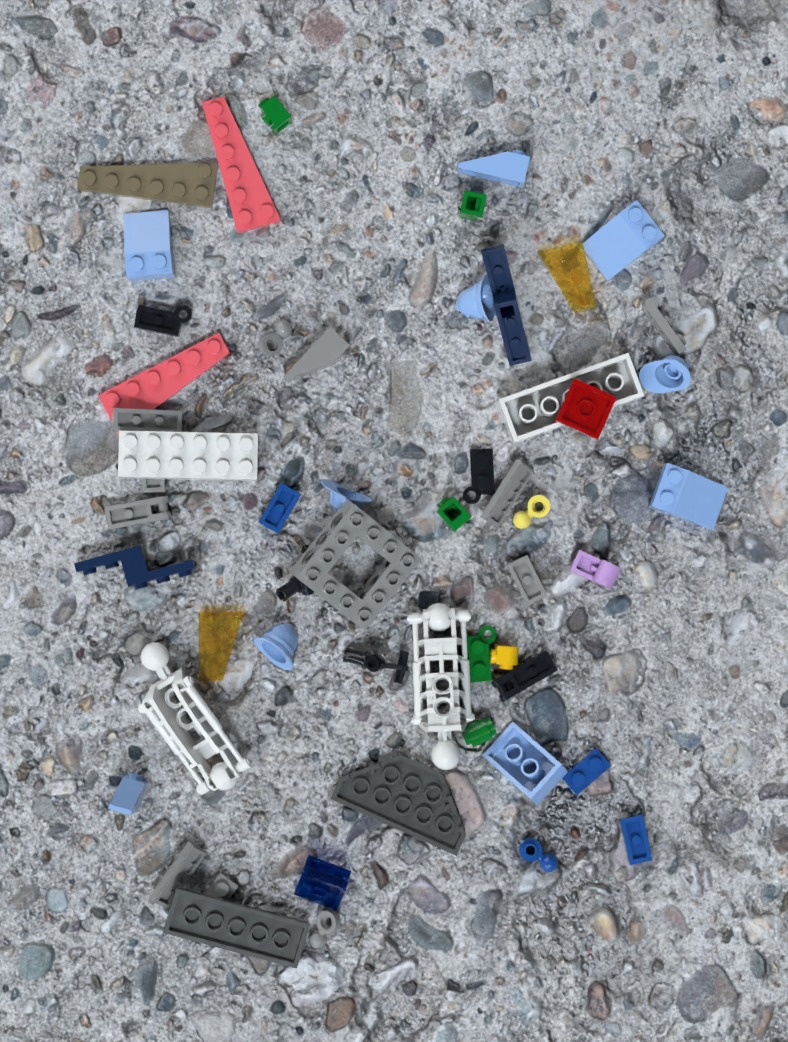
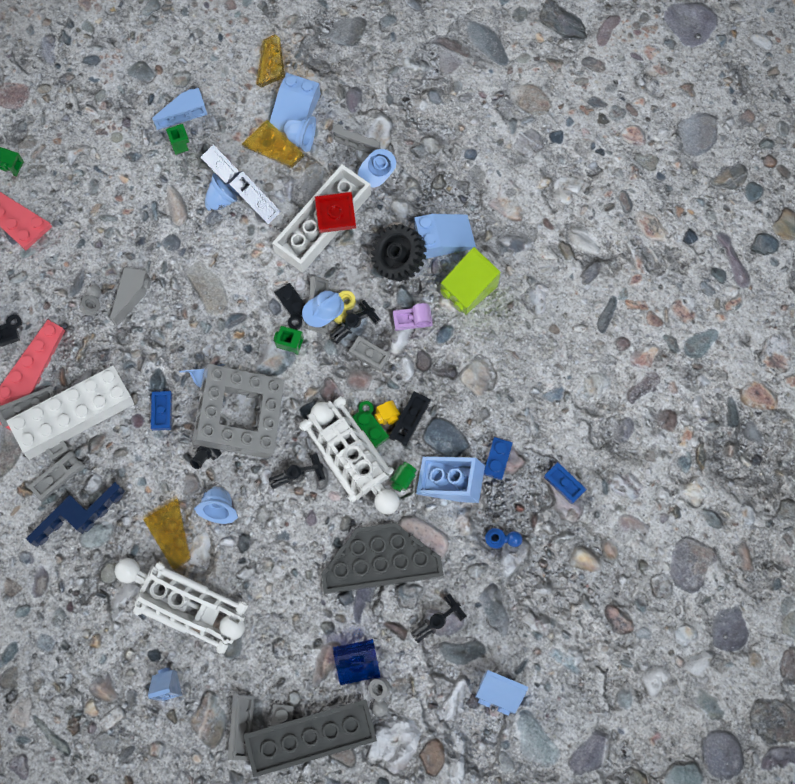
camera: 30 degrees left, 15 degrees down
none -> clear yellow wing [256,34,285,88]
none -> light blue piece [284,116,316,152]
none -> light blue piece [302,291,344,327]
none -> black pin [329,300,381,344]
none -> black wheel [371,224,427,281]
none -> black pin [411,593,467,643]
none -> lime slope [440,247,501,315]
none -> light blue slope [475,670,528,716]

